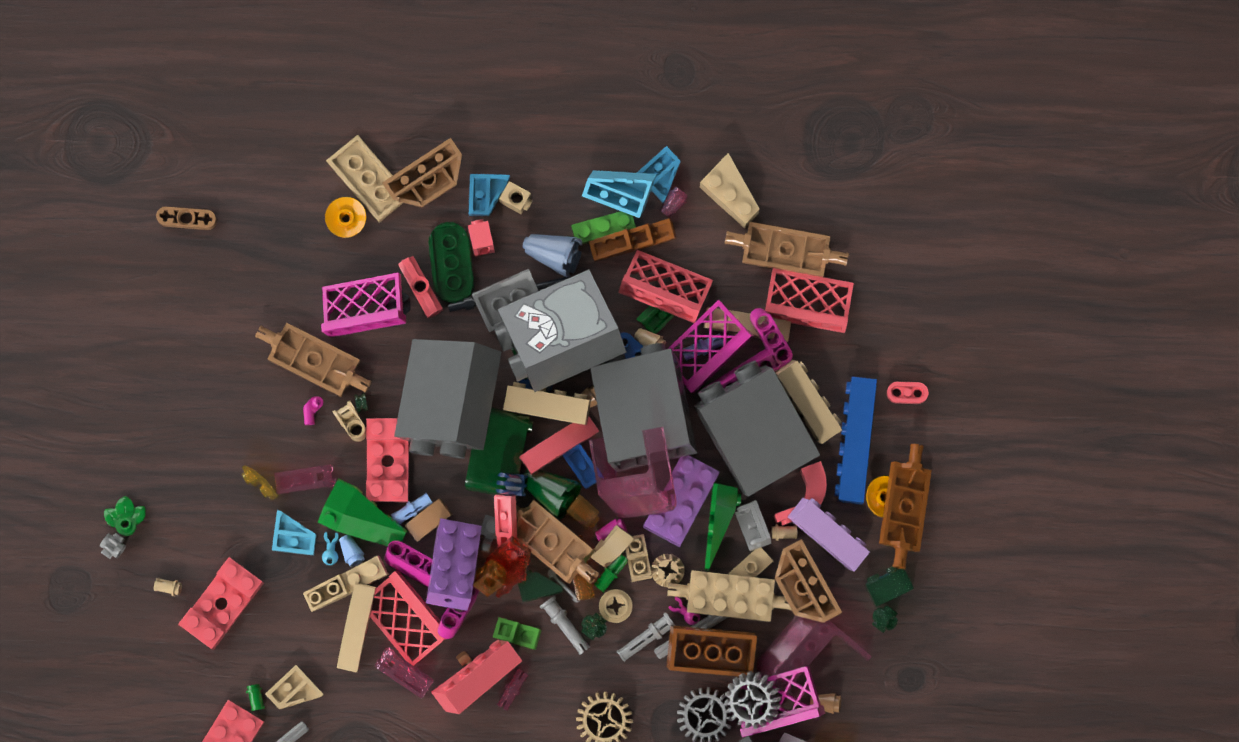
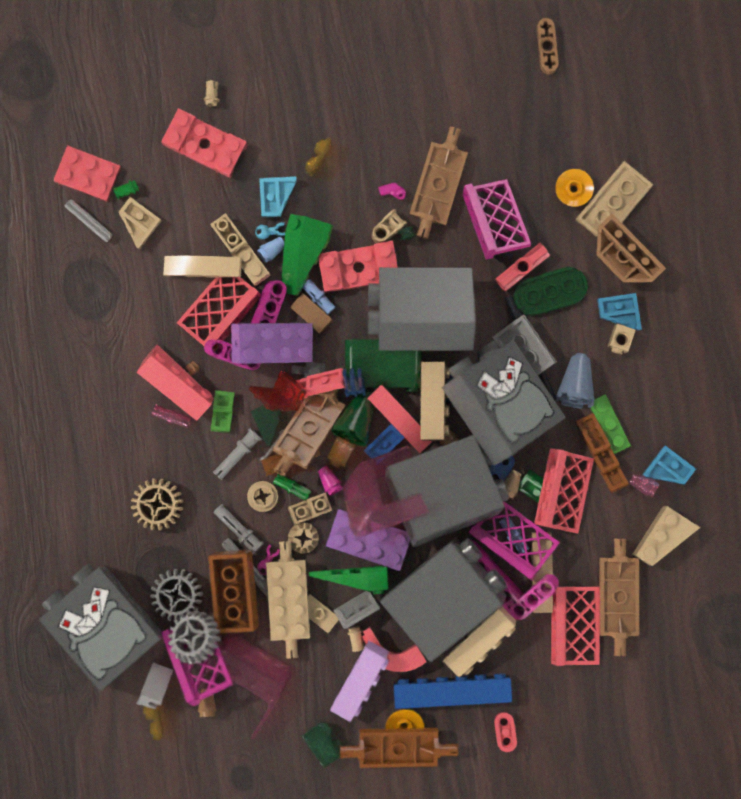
camera: 80 degrees right, 5 degrees up
light grey gear [100,533,126,559] -> none
green plate [104,496,146,536] -> none
clear pink plate [274,465,335,494] -> none
clear pink plate [375,648,434,699] -> none
coral brick [468,219,495,257] -> none
clear orange brick [473,559,508,597] -> none
clear green gear [581,612,607,640] -> none
medium azure wedge [582,170,657,218] -> none
tan slope [591,525,634,567] -> none
medium nougat wedge [775,539,842,623] -> none
clear green gear [872,605,898,633] -> none

